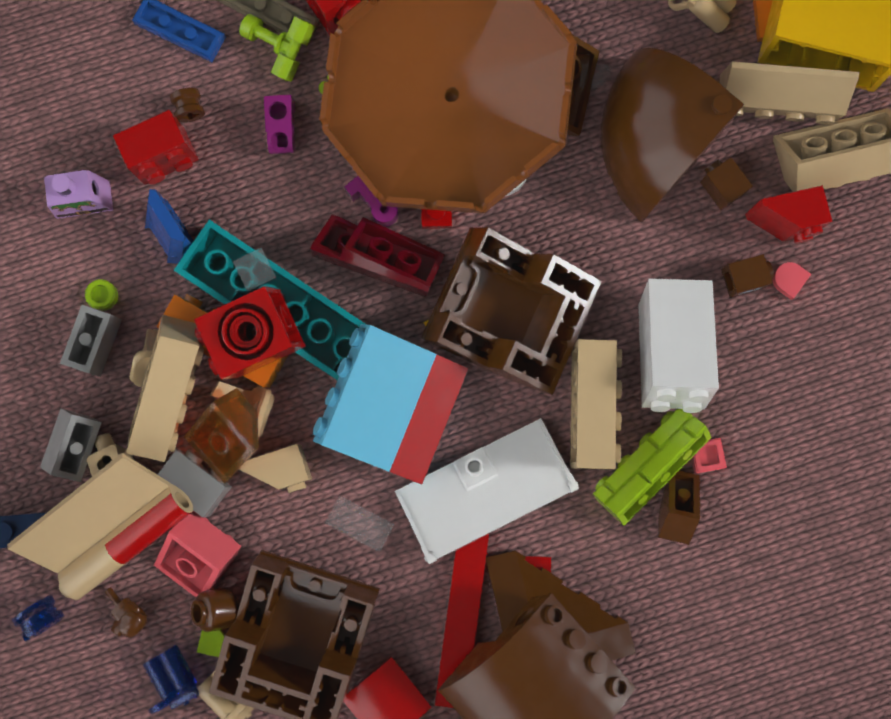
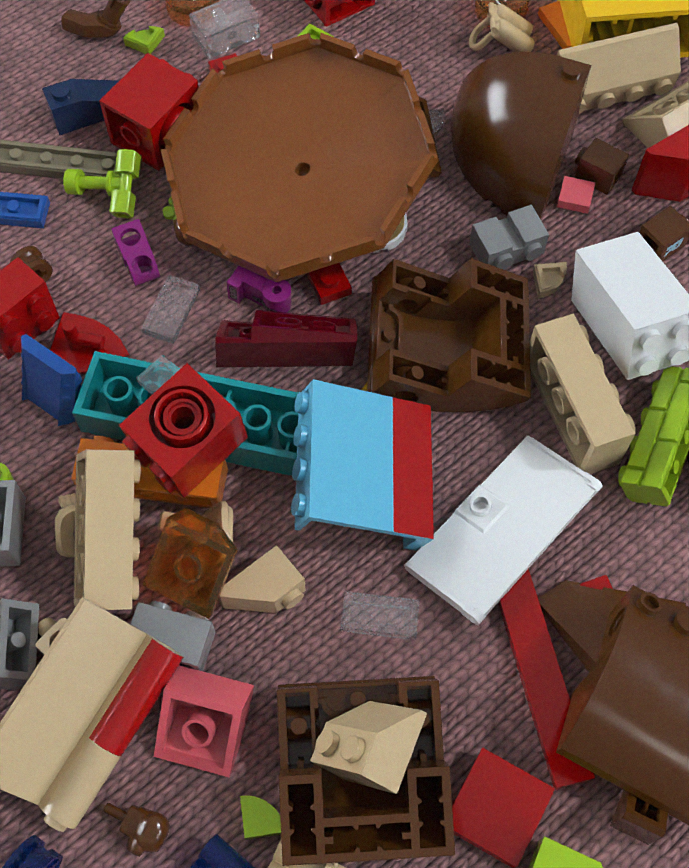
camera: 25 degrees left, 20 degrees down
reddish brown head [191,588,240,632] -> none
none -> red shield [50,312,129,374]
none -> clear tile [142,275,200,344]
none -> tan slope [310,701,427,794]
none -> light grey brick [469,205,549,270]
none -> tan tile [533,262,567,298]
none -> coral tile [557,176,595,214]

